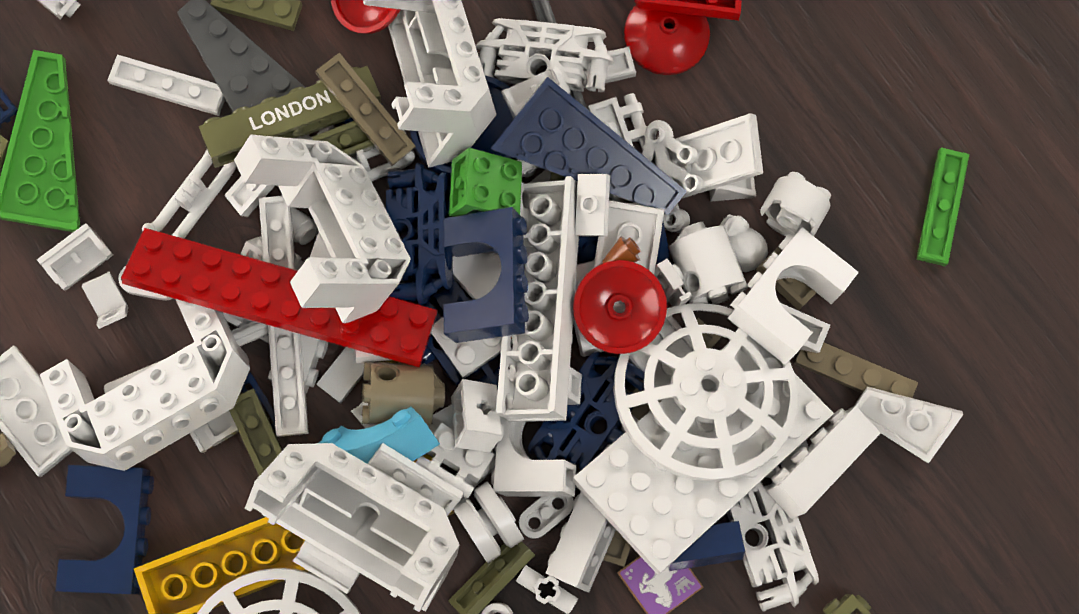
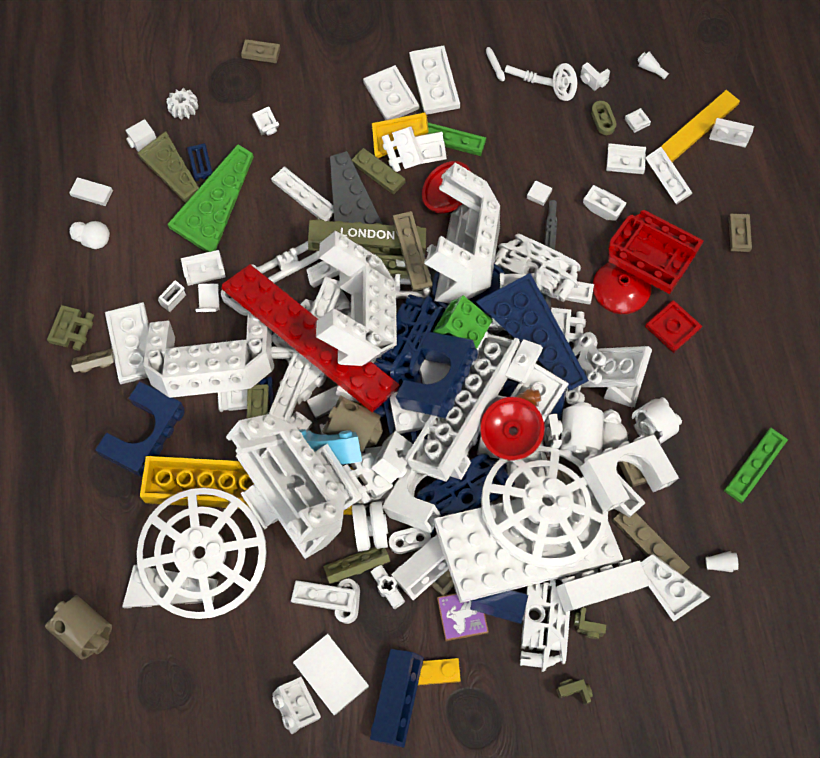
camera: 30 degrees right, 10 degrees down
none -> white piece [158,280,186,312]
none -> white tile [289,411,313,431]
none -> olive bracket [574,607,606,639]
none -> red tile [645,300,702,353]
none -> white cone [705,551,738,572]

